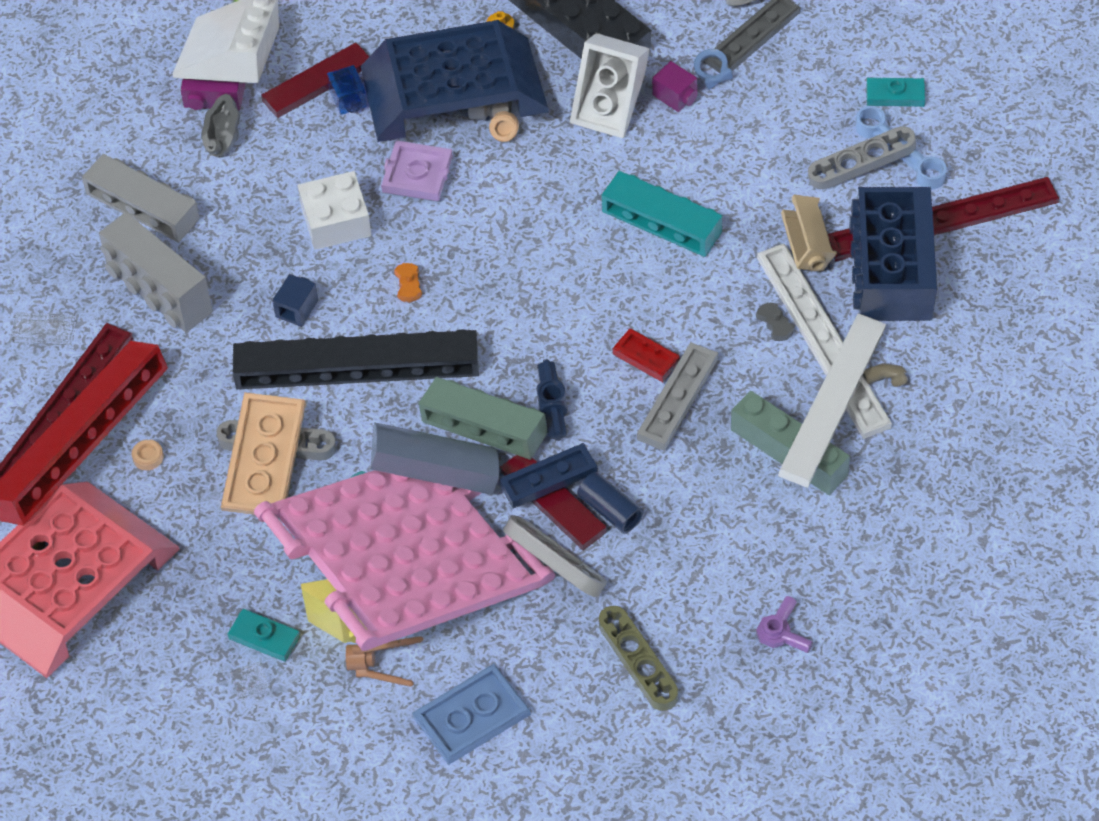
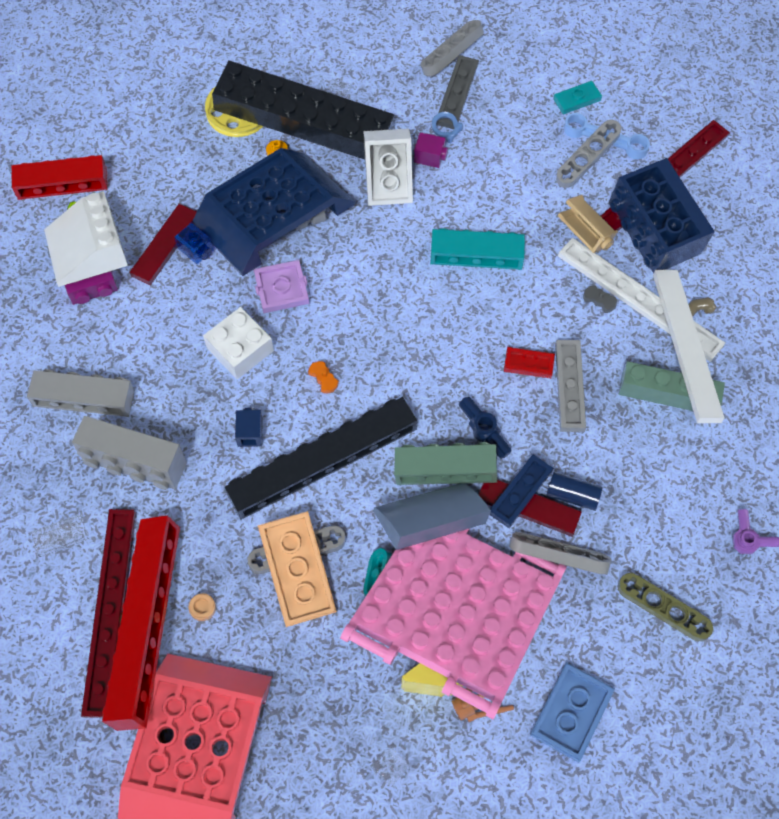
camera: 30 degrees left, 10 degrees up
dark grey arm [201,94,241,157] -> none
teal plate [227,608,300,662] -> none
light nougat tile [489,111,519,142] -> none

